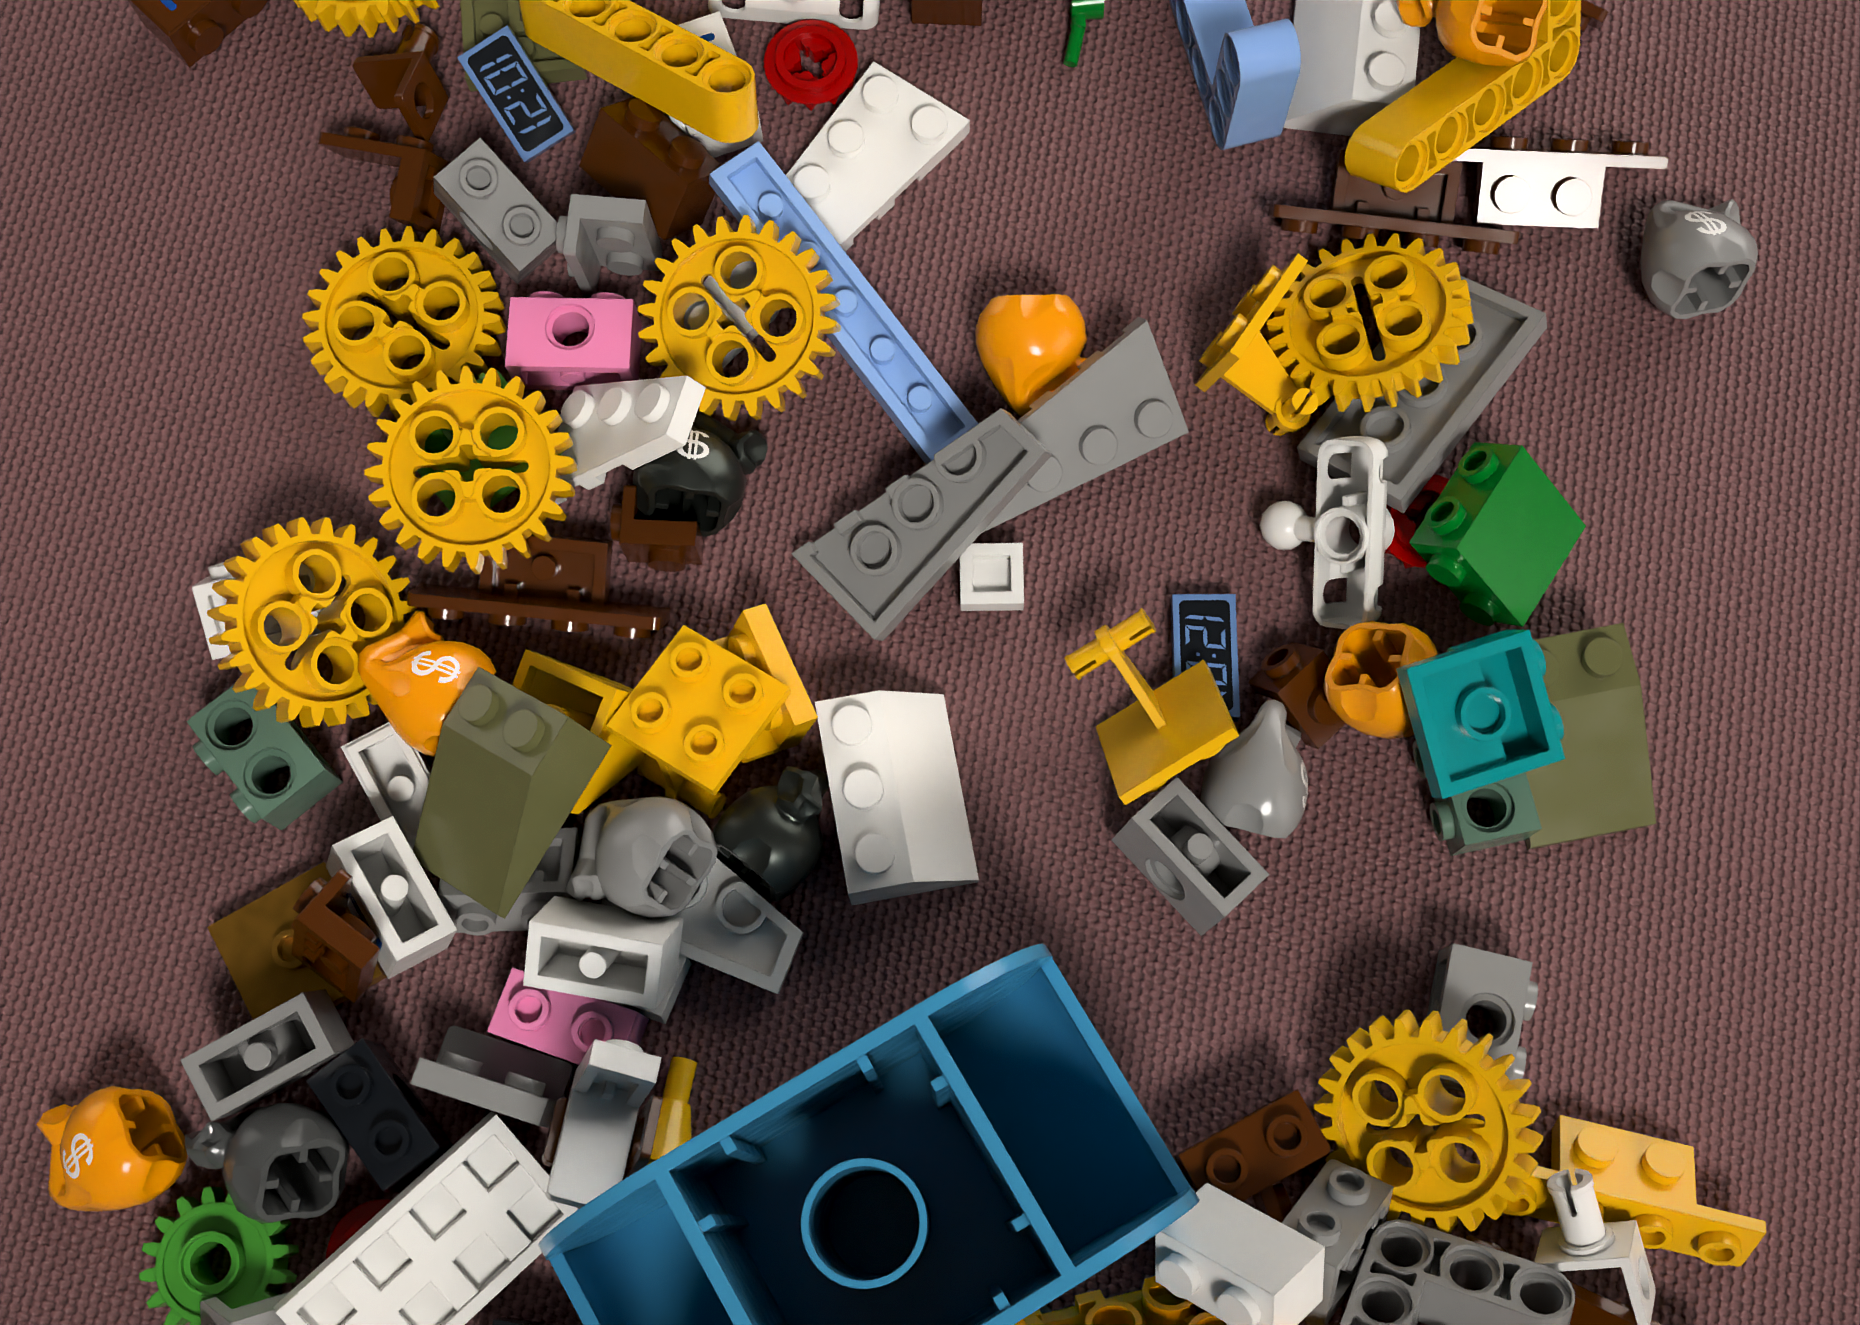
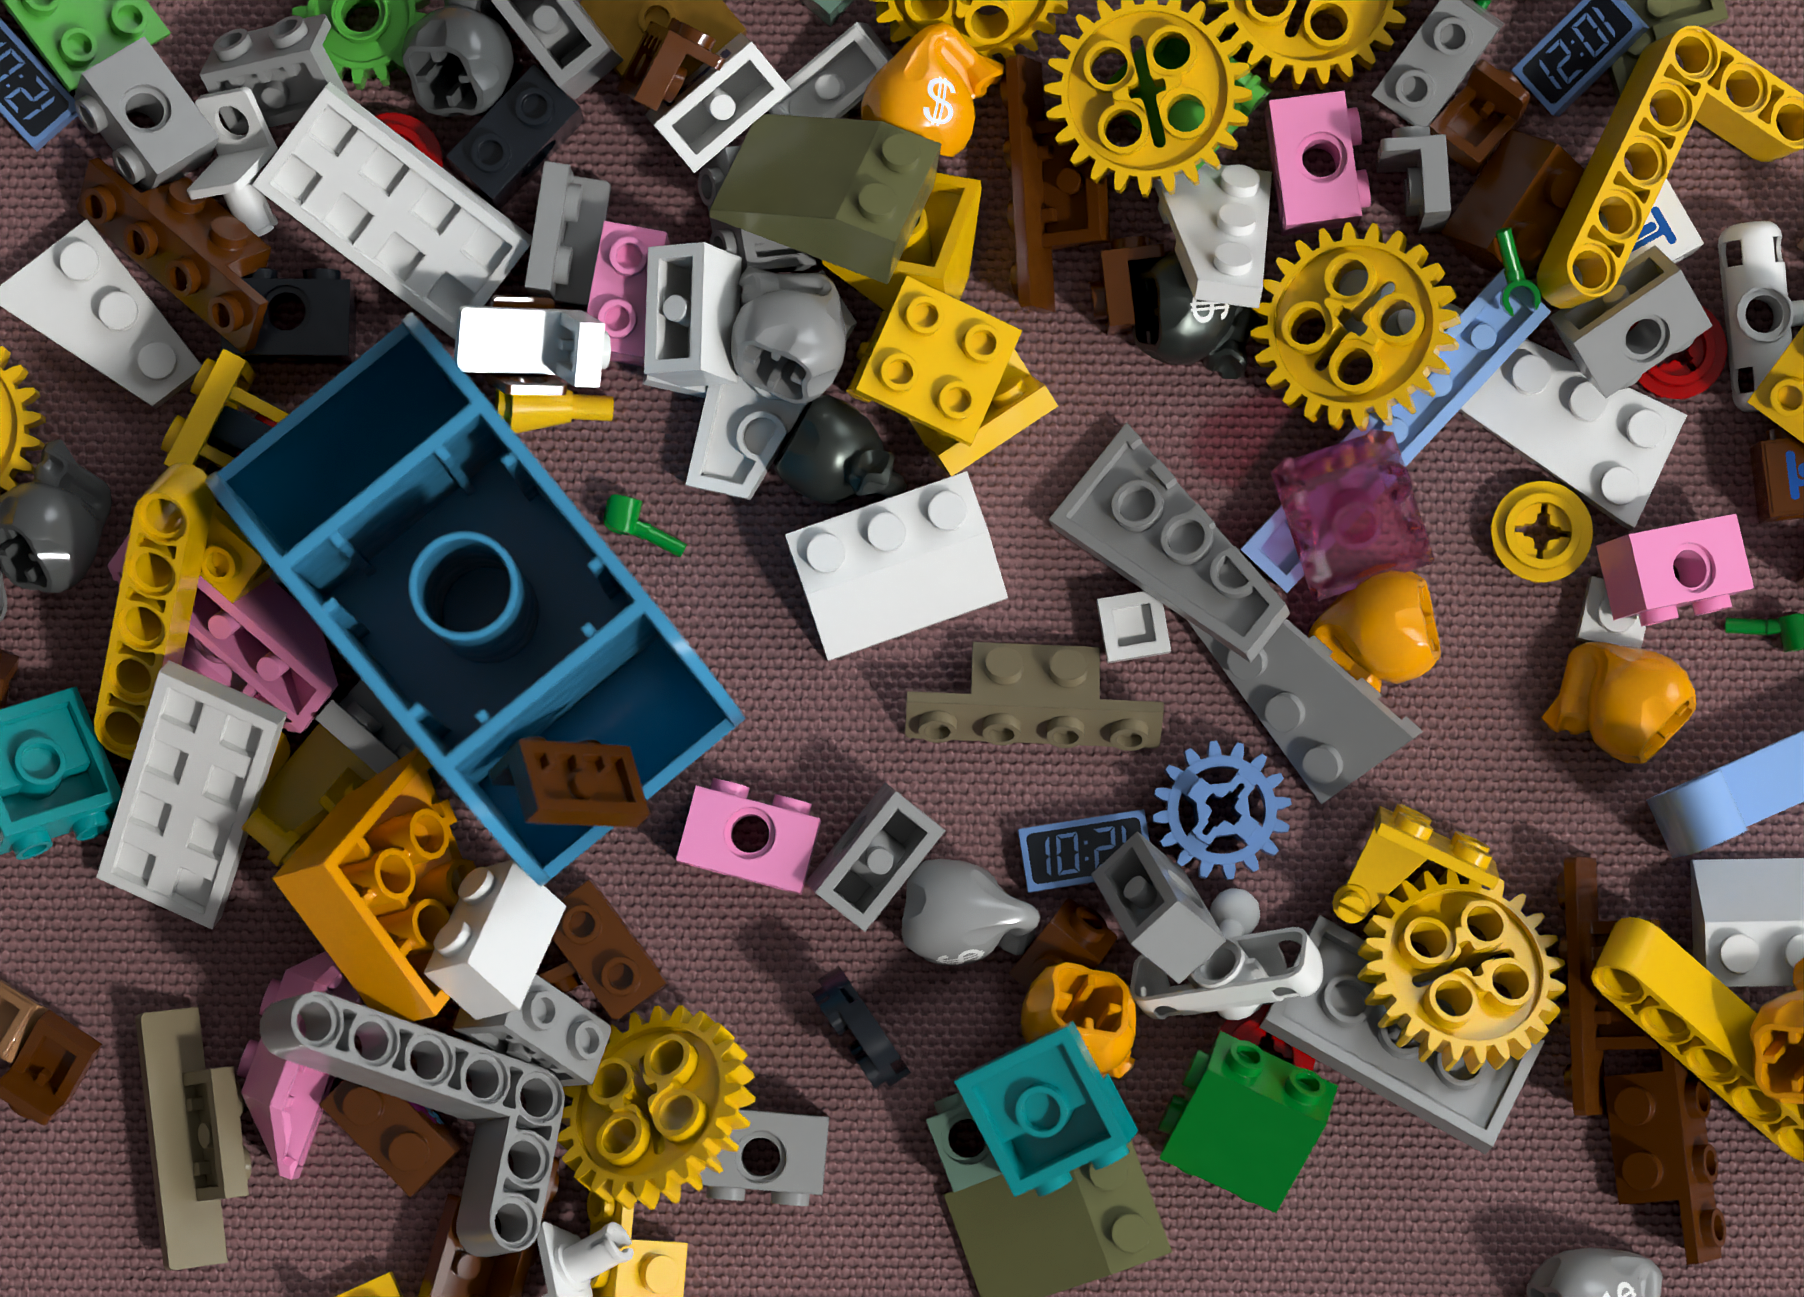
camera: 75 degrees right, 10 degrees up
yellow plate [1064,608,1239,805] -> none
none -> reddish brown bracket [488,736,650,828]
none -> green hand [603,494,687,558]
none -> bright pink brick [676,778,821,895]
none -> black plate [811,966,911,1088]
none -> dark tan bracket [905,642,1164,751]
none -> light grey brick [1091,831,1226,984]
none -> medium blue gear [1151,741,1291,880]
none -> clear pink slope [1271,429,1435,601]
none -> reddish brown bracket [1429,59,1530,175]
none -> yellow gear [1490,481,1593,583]
none -> green hand [1495,227,1541,317]
none -> light orange piece [1541,642,1696,764]
none -> light grey brick [1549,245,1713,398]
none -> white plate [1575,576,1646,648]
none -> bright pink brick [1596,514,1754,627]

